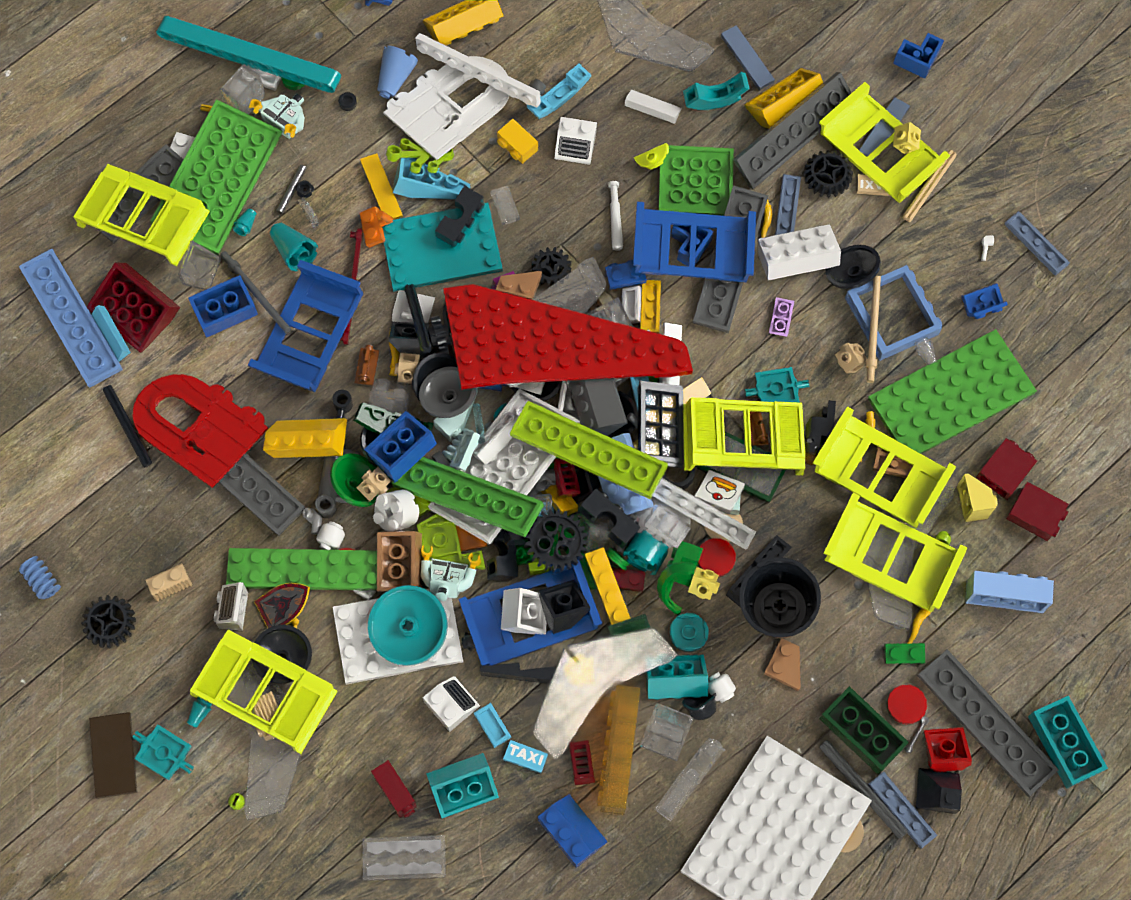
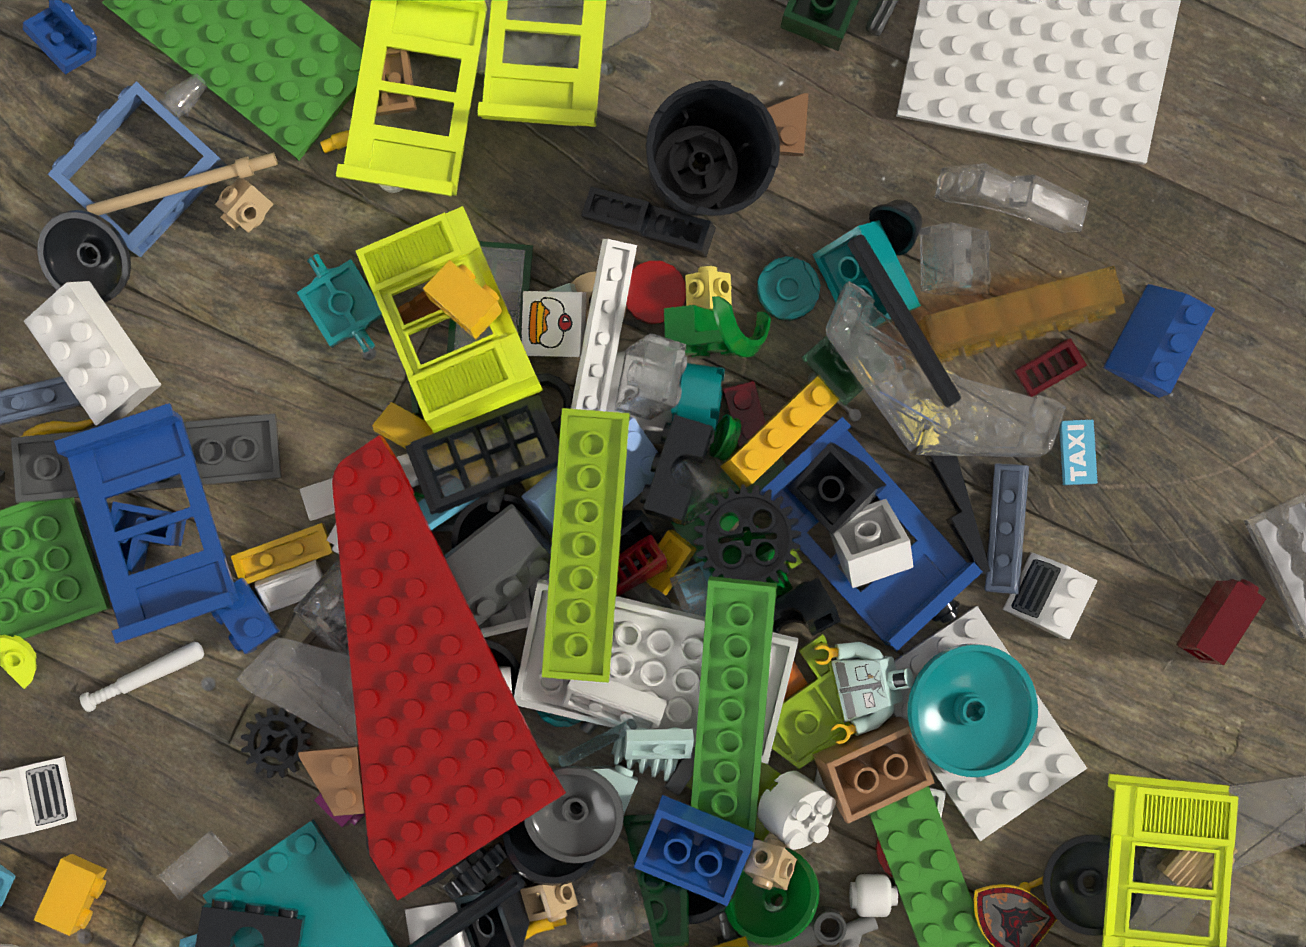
camera: 110 degrees left, 15 degrees up
teal slope [426,753,499,818] -> none
medium azure tile [474,703,511,748] -> none
white head [708,672,736,703] -> none
lavender slope [769,297,794,337] -> none
black plate [804,400,836,465] -> none
none -> yellow brick [423,260,502,340]
none -> black axle [847,234,961,408]
none -> sand blue tile [985,464,1029,594]

